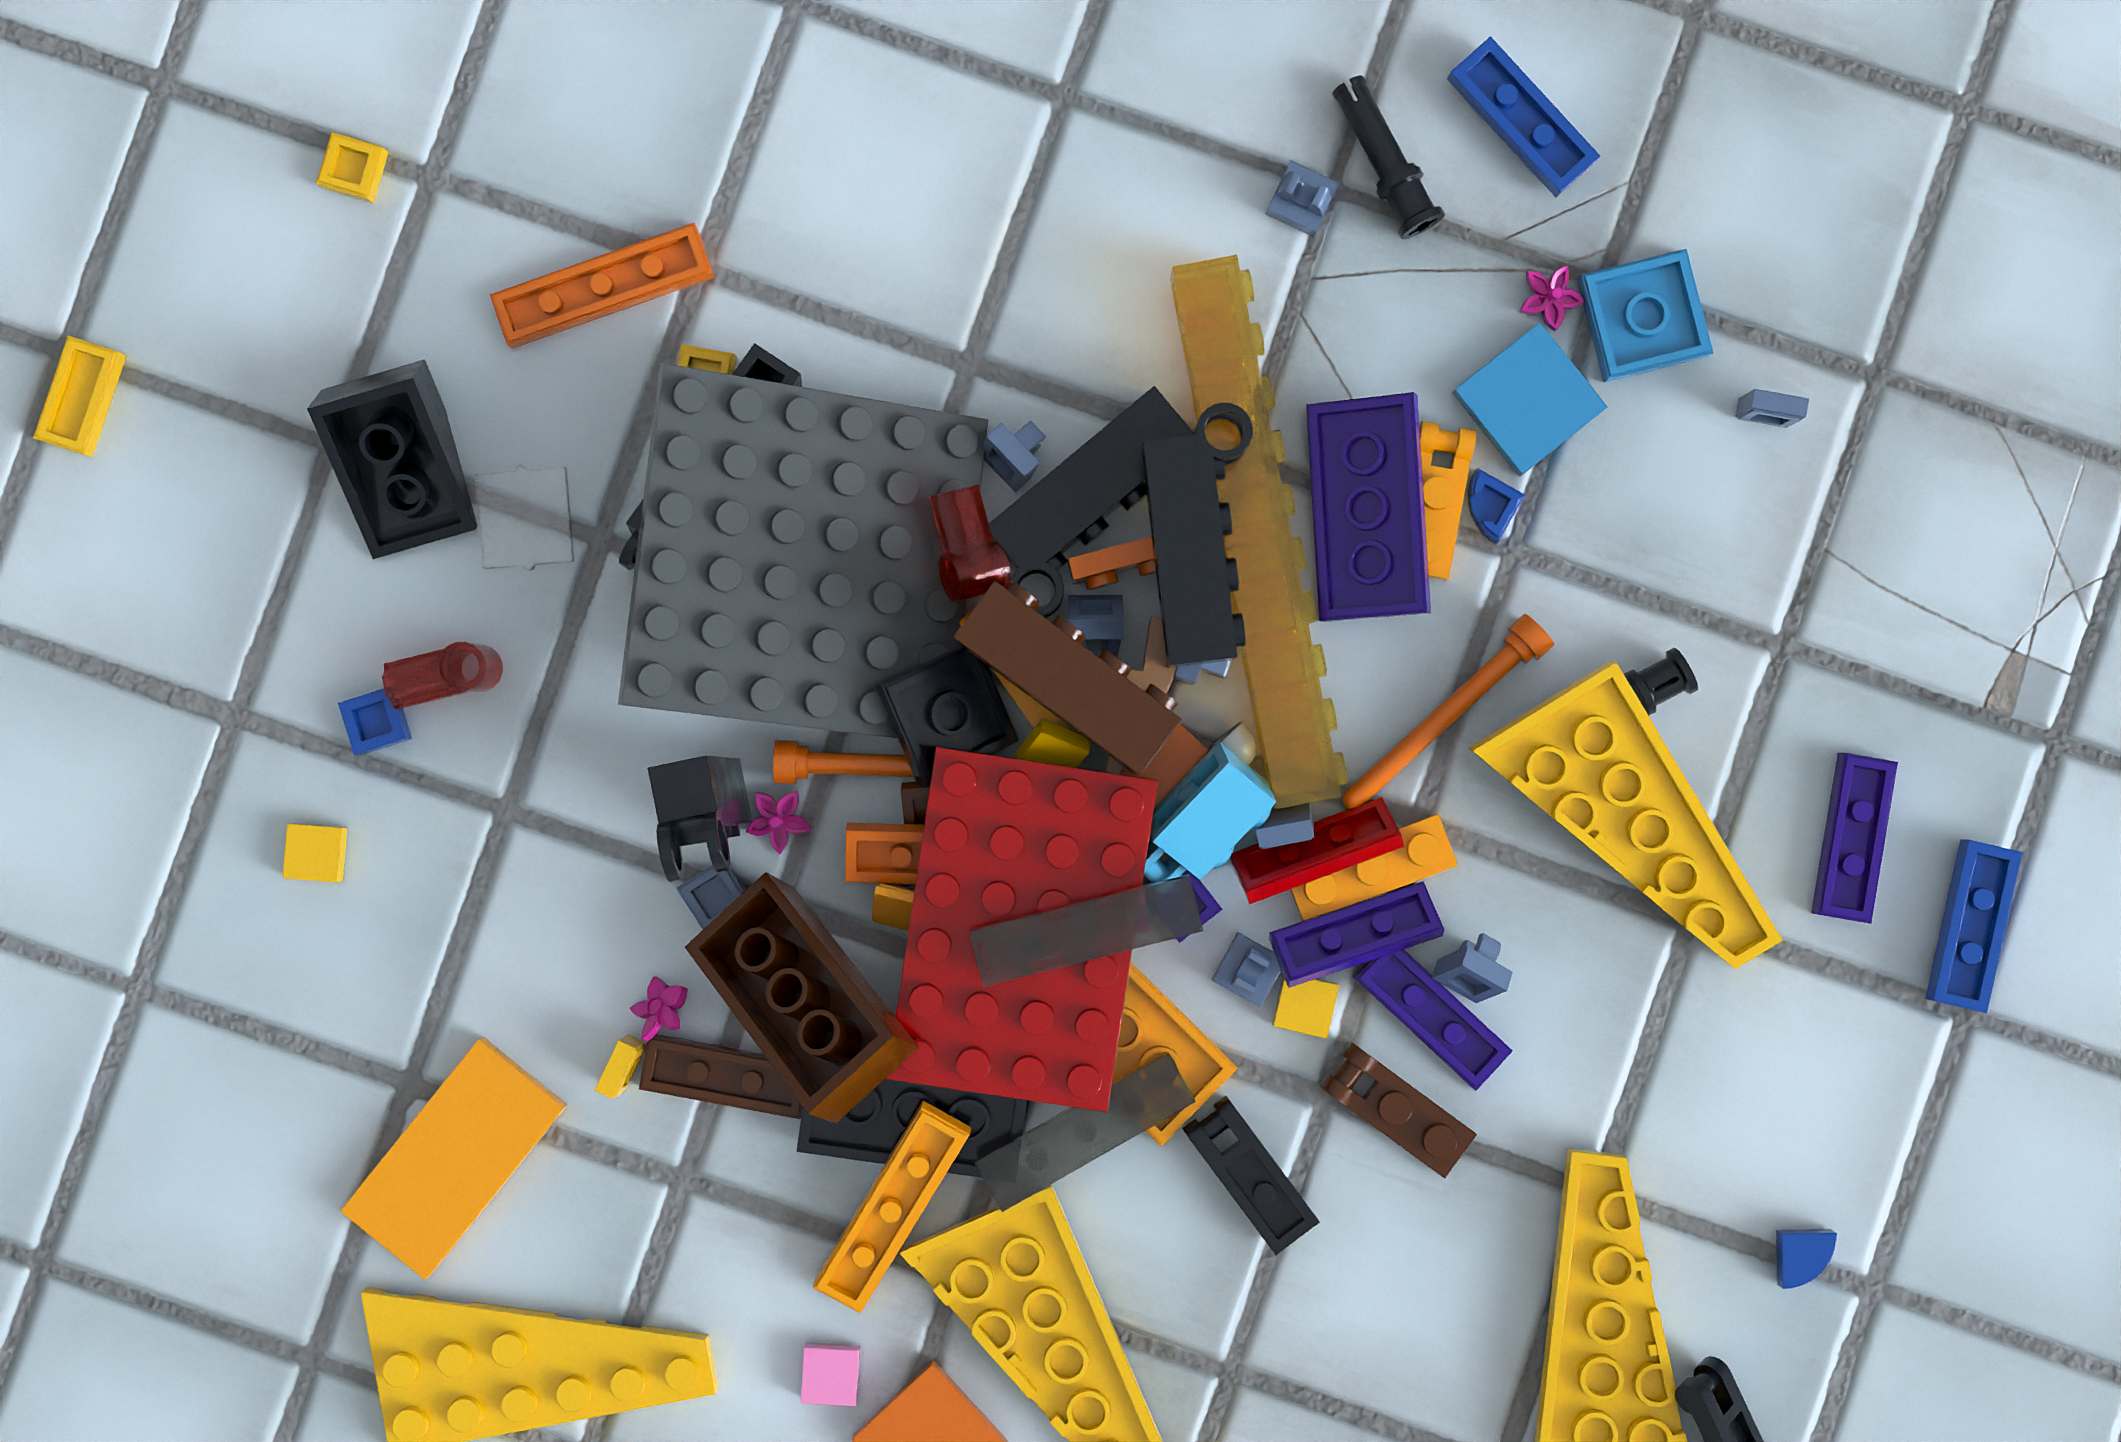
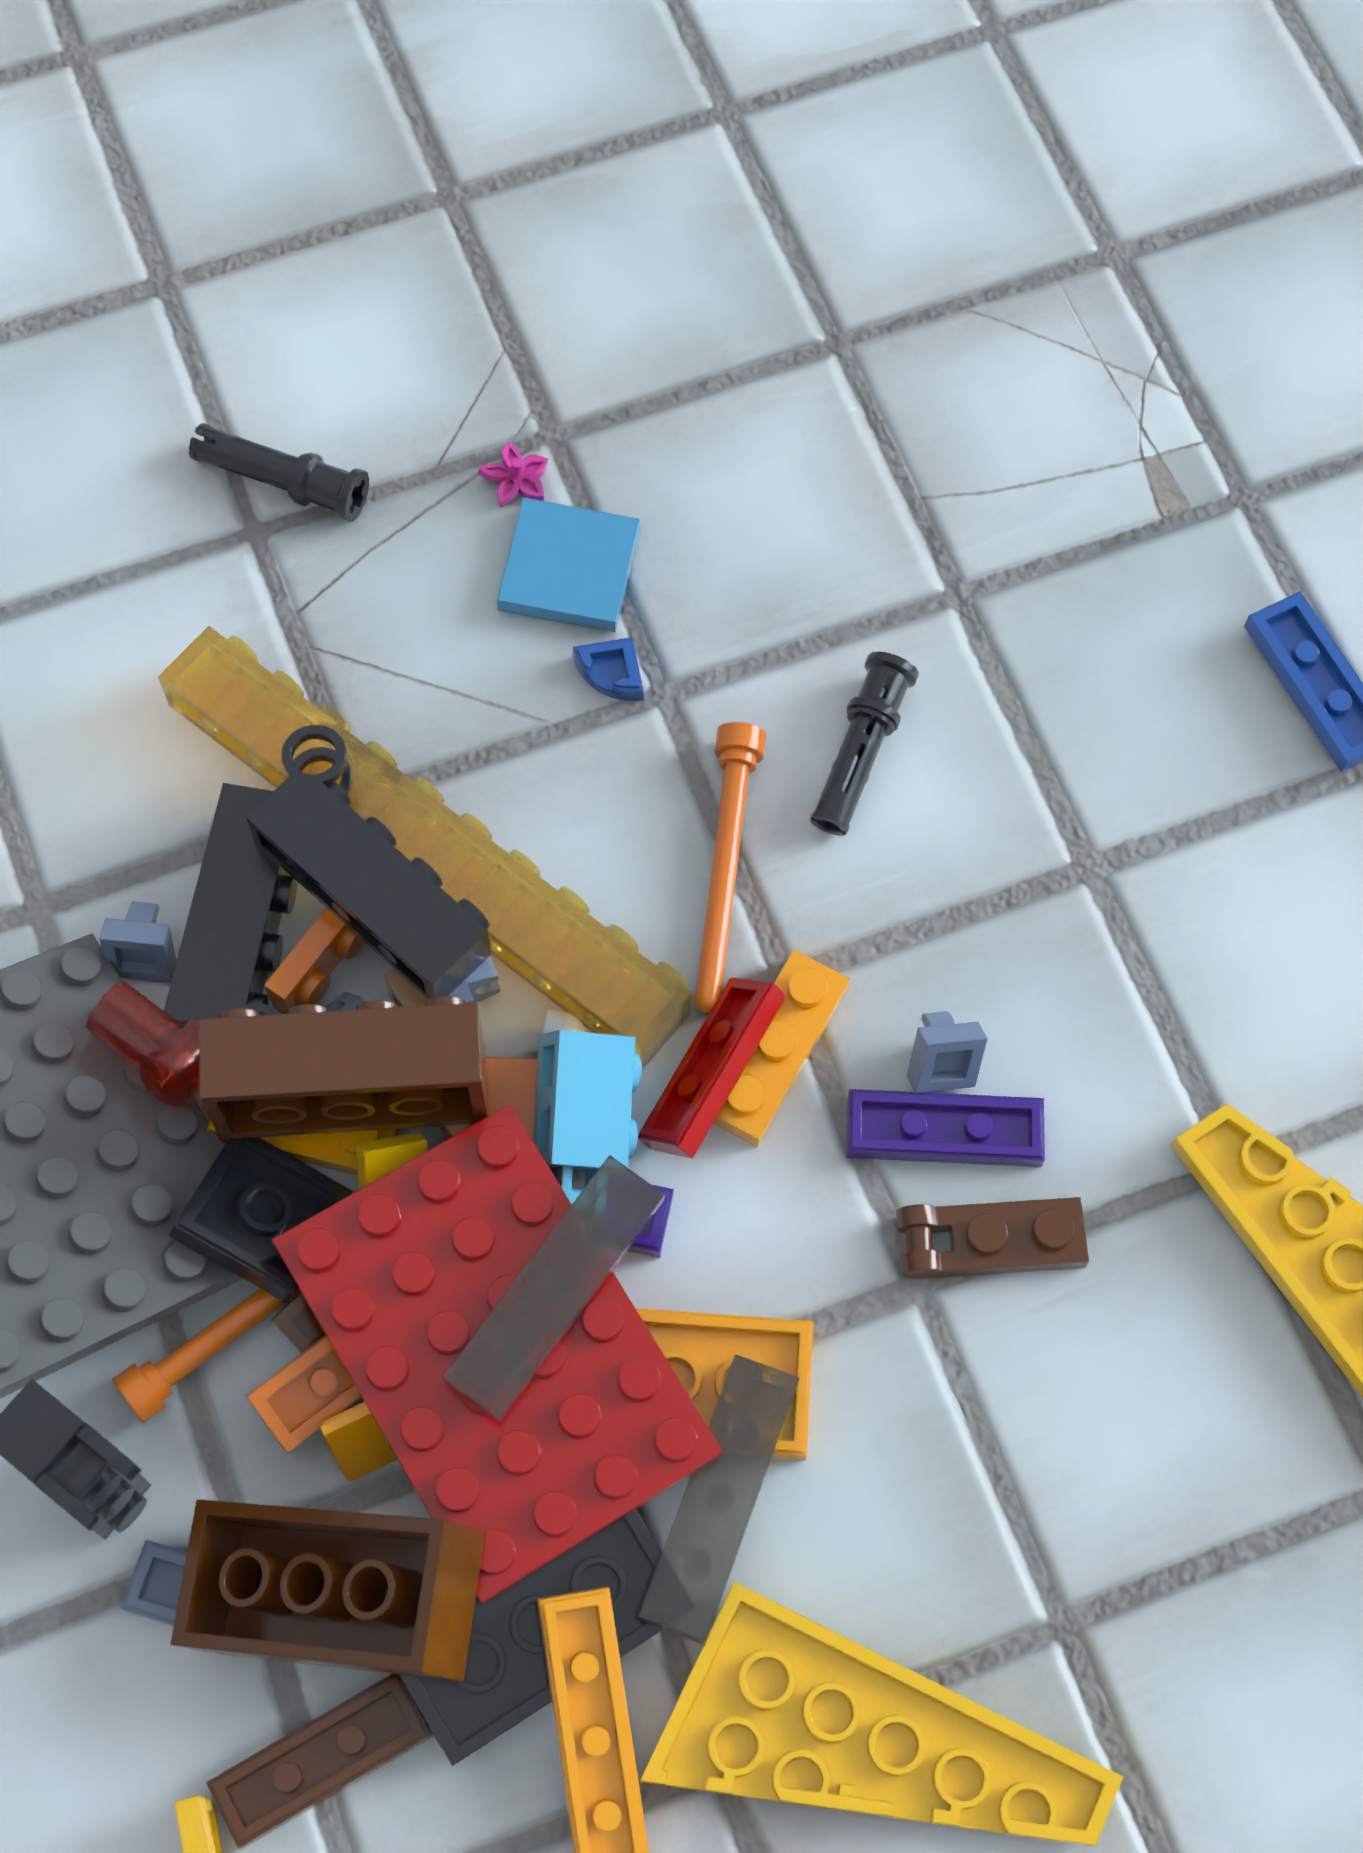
camera: 45 degrees left, 20 degrees down
dark pink plant [629,976,688,1042] -> none
dark pink plant [746,791,812,855] -> none
black plate [1182,1096,1320,1255] -> none
sand blue tile [1211,932,1281,1008] -> none
sand blue tile [1255,802,1314,849] -> none
sand blue tile [1265,160,1339,237] -> none
dark purple tile [1269,881,1445,988] -> none
yellow tile [1272,976,1339,1039] -> none
dark purple tile [1306,392,1431,622] -> none
light orange plate [1419,420,1477,581] -> none
blue plate [1447,36,1601,198] -> none
yellow wing [1469,660,1783,969] -> none
dark azure tile [1577,249,1713,383] -> none
sand blue tile [1735,389,1809,428] -> none
dark purple tile [1811,753,1898,924] -> none

